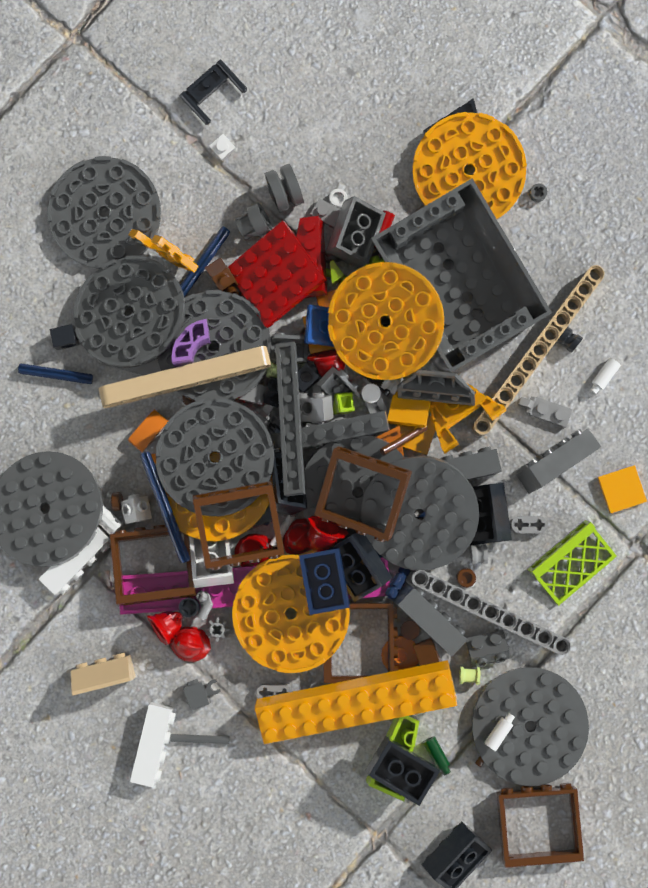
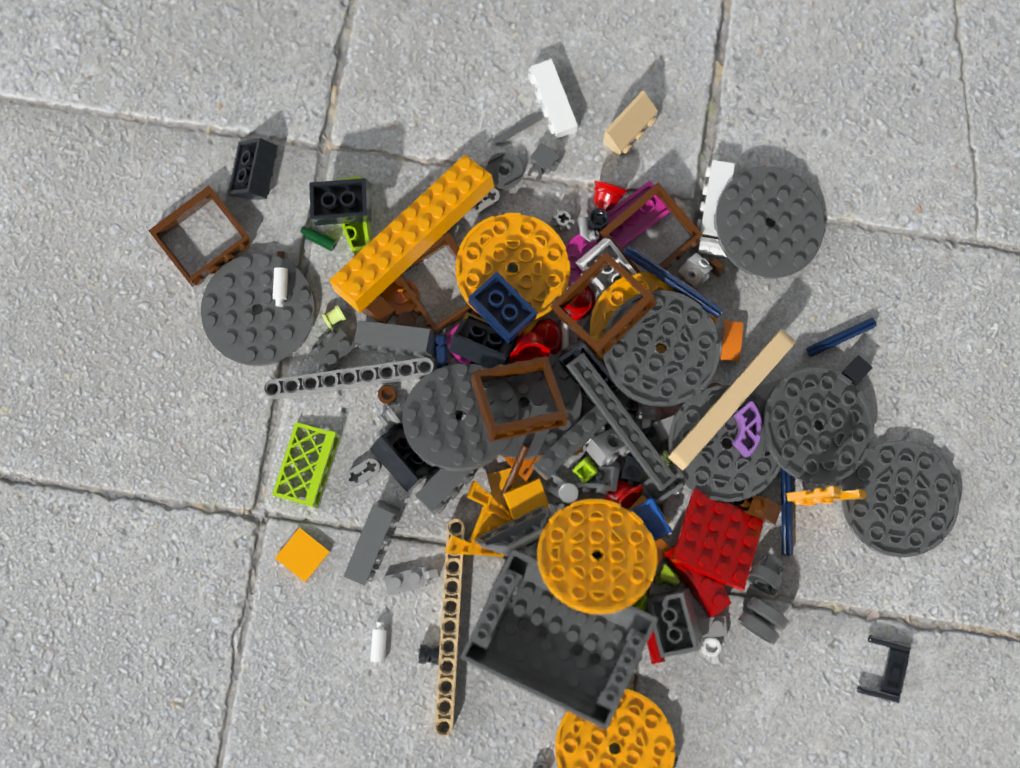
camera: 145 degrees right, 5 degrees down
red piece [170,626,211,662] -> none
white plate [209,134,236,161] -> none
none -> dark grey plate [486,152,523,191]

